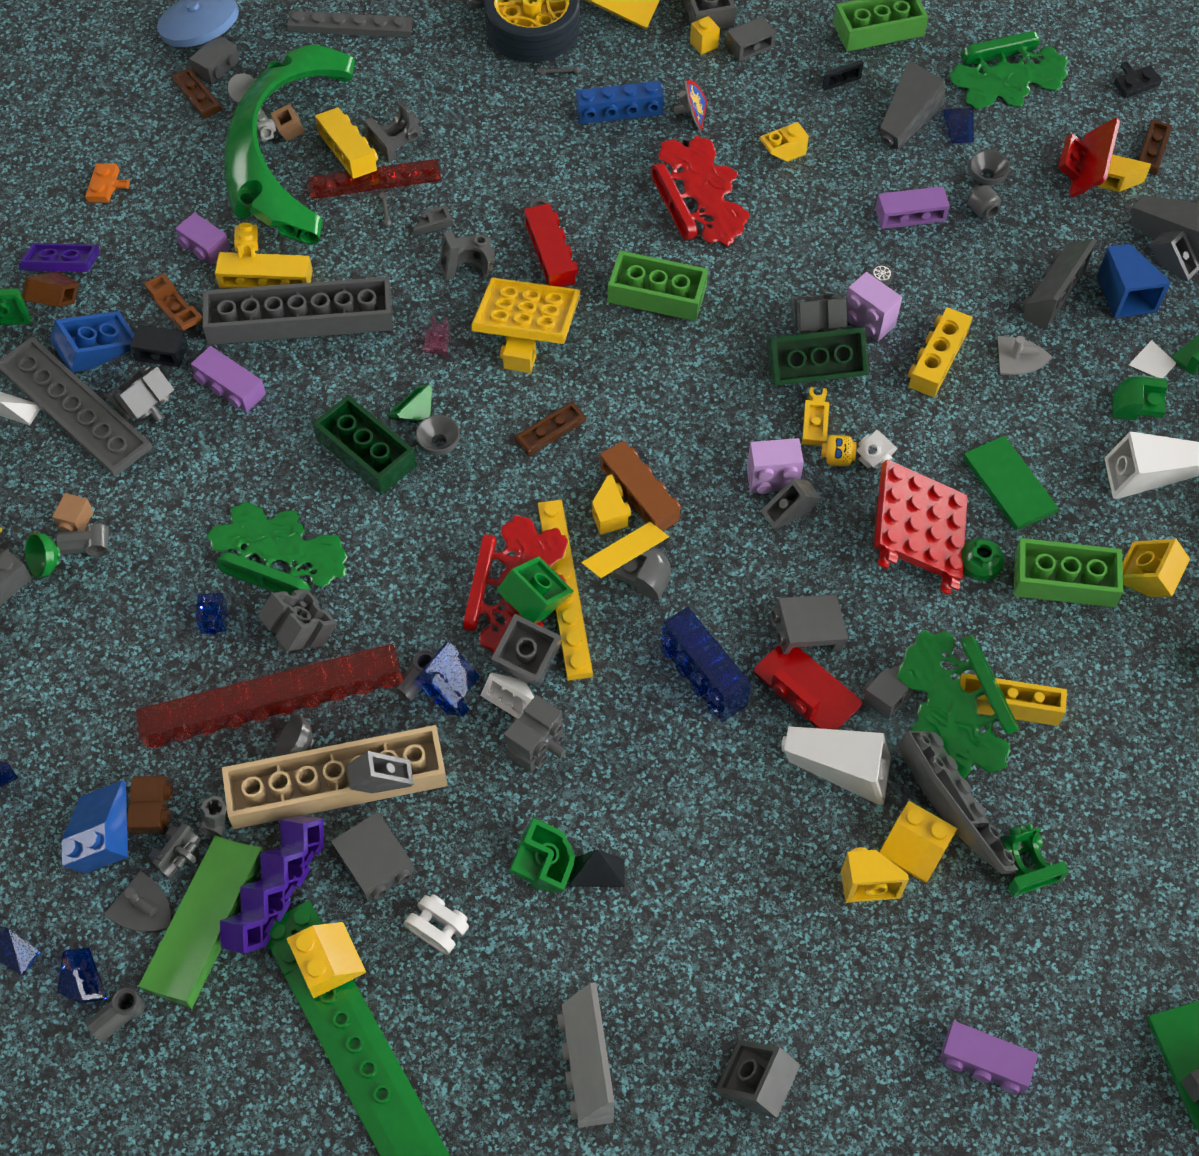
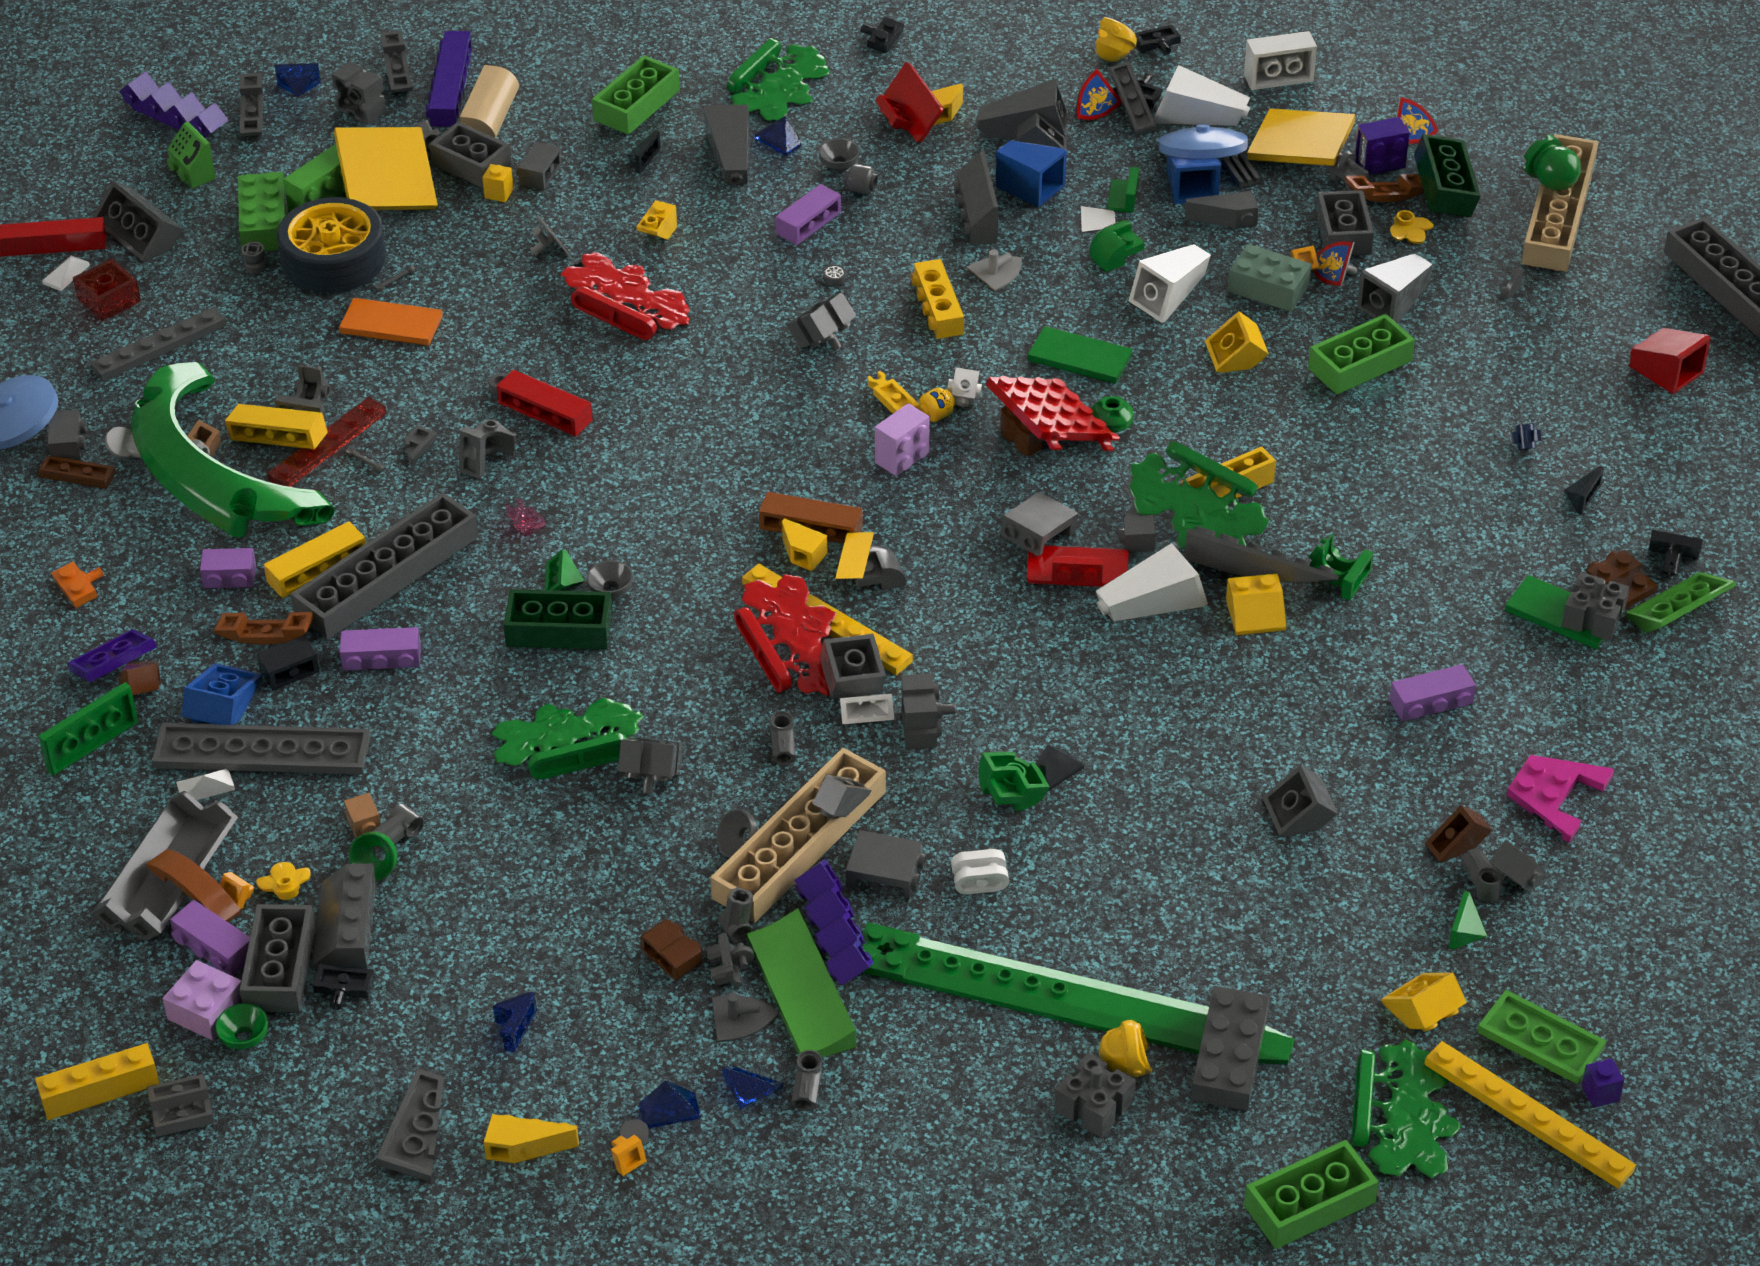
camera: 40 degrees left, 15 degrees down
blue slope [62,780,128,874] -> none
brick [105,366,174,422] -> none
clear red brick [136,643,404,748] -> none
clear blue brick [196,593,227,635] -> none
yellow plate [234,222,258,258] -> none
yellow slope [287,922,366,998] -> none
clear blue bracket [415,642,480,717] -> none
yellow tile [472,277,580,344] -> none
green slope [497,556,574,624] -> none
yellow slope [500,336,536,374] -> none
reddish brown tile [514,401,586,457] -> none
light grey slope [557,982,614,1128] -> none
blue brick [576,81,664,124] -> none
bright green brick [608,251,708,321] -> none
clear blue brick [660,607,751,723] -> none
dark grey slope [761,478,822,529] -> none
dark green brick [766,327,869,386] -> none
yellow slope [841,847,909,903] -> none
lavender brick [846,272,902,342] -> none
bright green brick [1014,538,1123,608] -> none
reddish brown tile [1138,120,1172,175] -> none
none -> orange tile [339,298,443,346]

